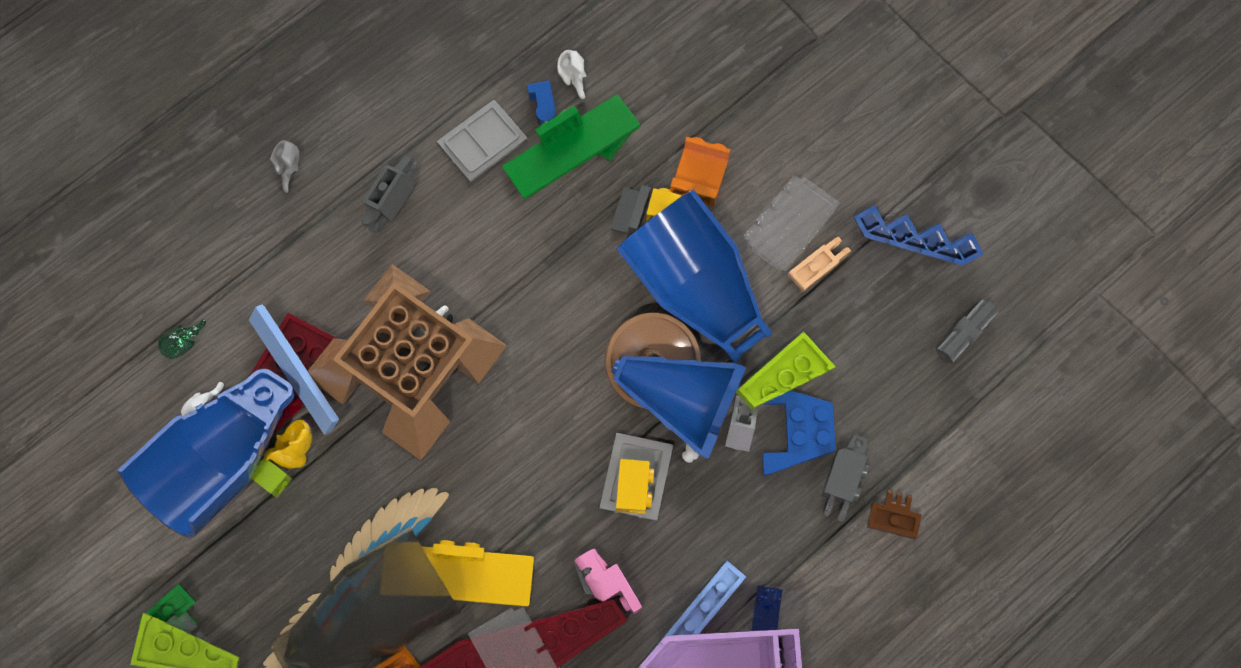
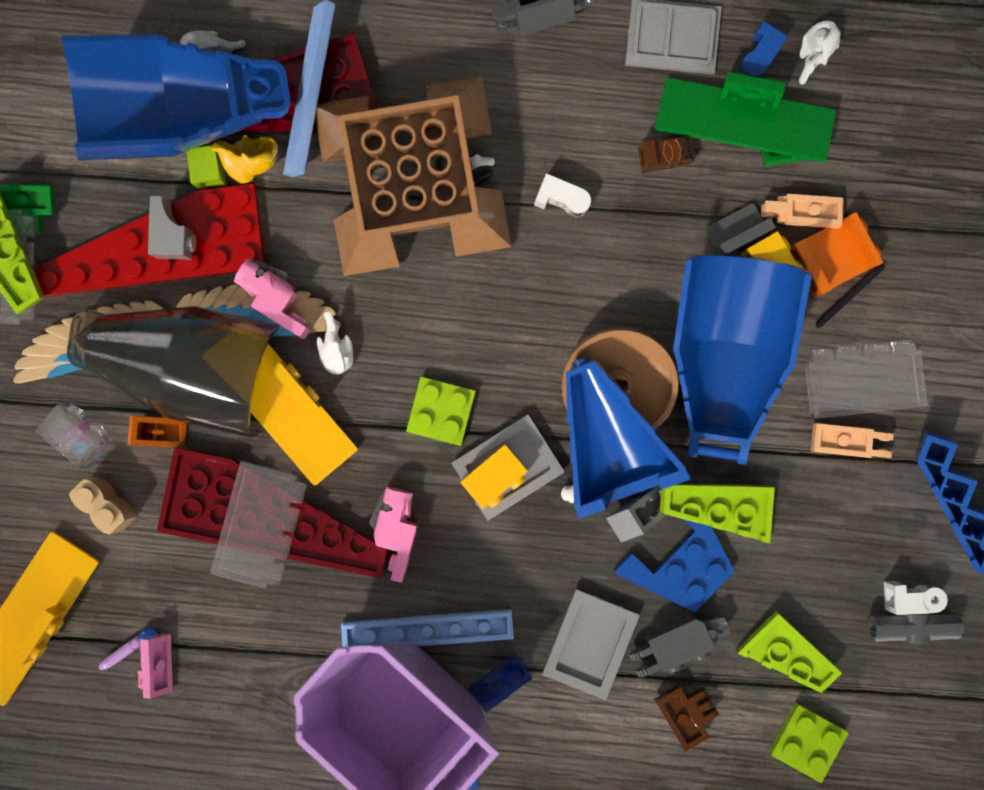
camera: 50 degrees right, 15 degrees up
none -> red wing [35,184,266,297]
none -> light grey arch [148,196,197,260]
none -> bright pink plate [234,259,310,339]
none -> white piece [317,312,353,375]
none -> lime plate [406,377,476,446]
none -> white leg [534,173,591,218]
none -> light grey piece [542,589,640,700]
none -> reddish brown leg [638,137,695,173]
none -> lime wing [736,610,842,693]
none -> light nougat hinge [761,194,843,228]
none -> lime plate [768,702,849,783]
none -> black axle [816,264,885,328]
none -> white leg [884,581,948,615]

